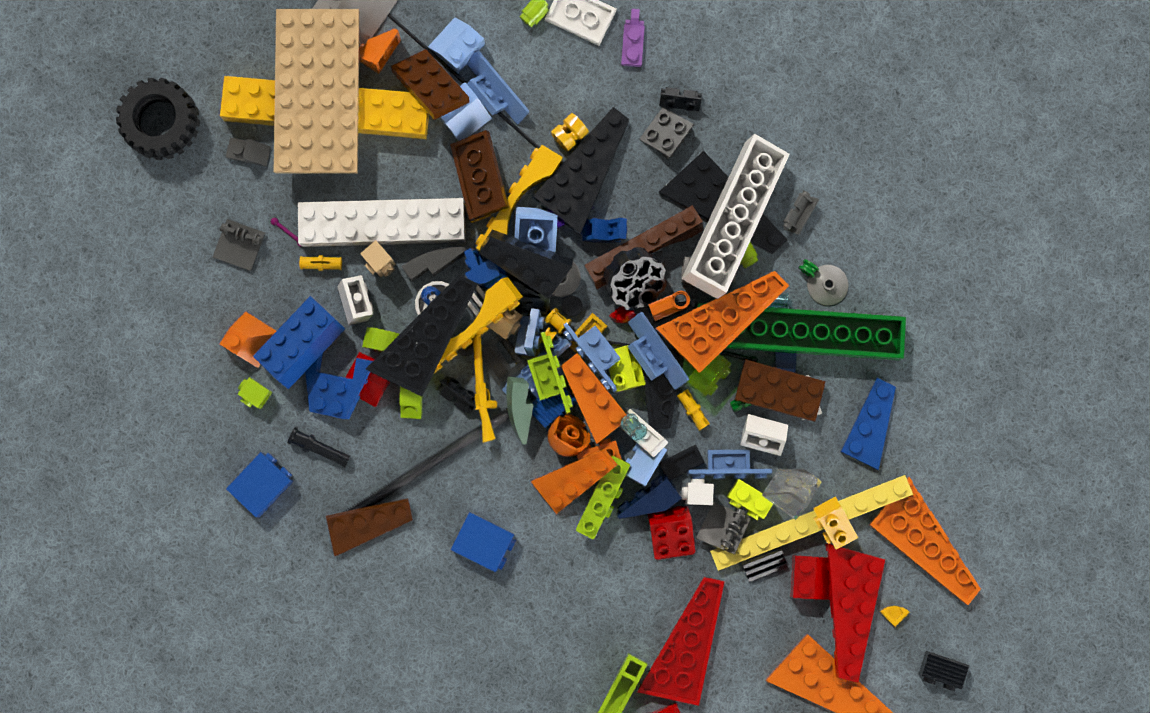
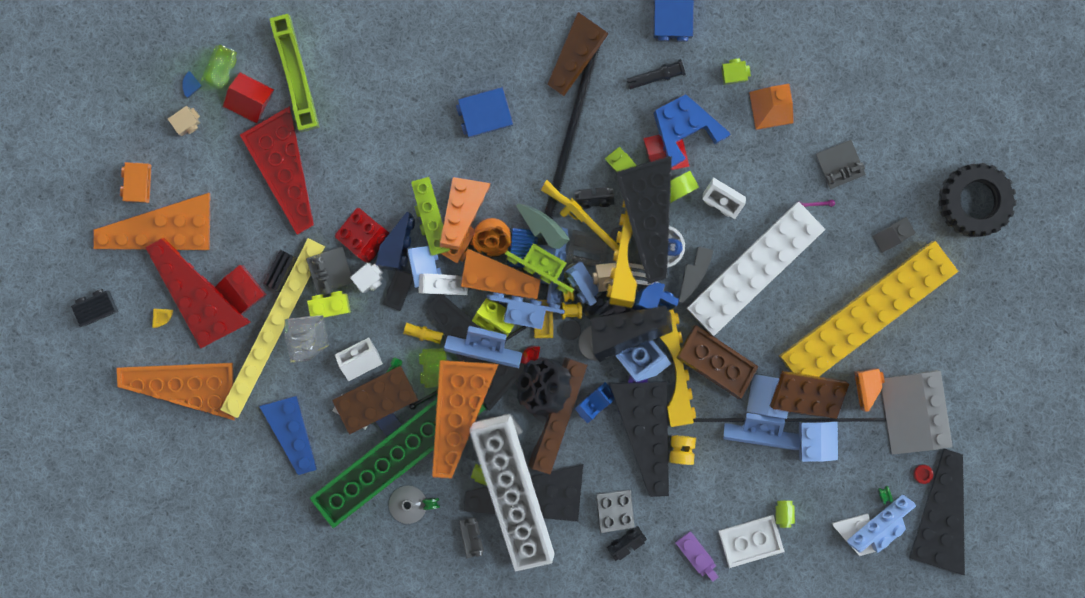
camera: 140 degrees right, 5 degrees up
blue brick [253,296,346,389] -> none
tan plate [274,9,360,173] -> none
yellow pin [299,255,342,271] -> none
tan brick [360,240,396,278] -> none
clear light blue bush [621,413,647,441] -> none
orange piece [648,291,690,321] -> none
medium blue bracket [687,450,772,479] -> none
clear light blue bush [768,292,789,309] -> none
yellow brick [813,496,858,550] -> none

